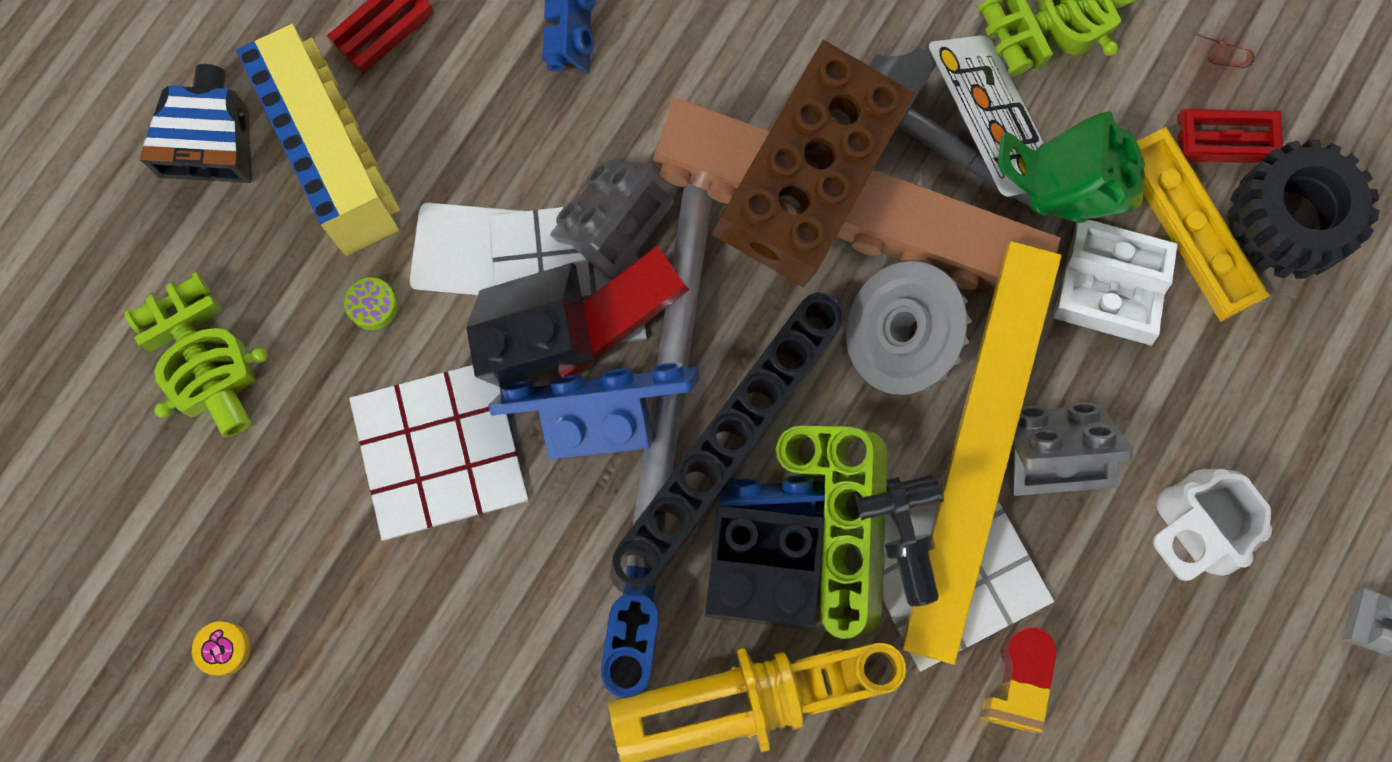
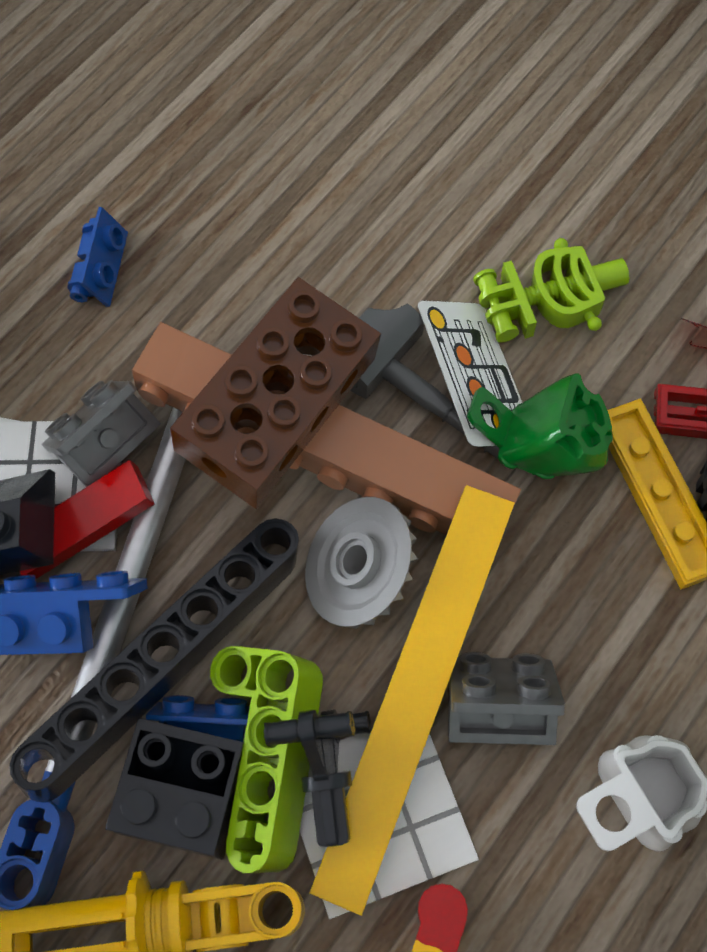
camera: 10 degrees right, 10 degrees down
white slope [1053,219,1177,346] -> none

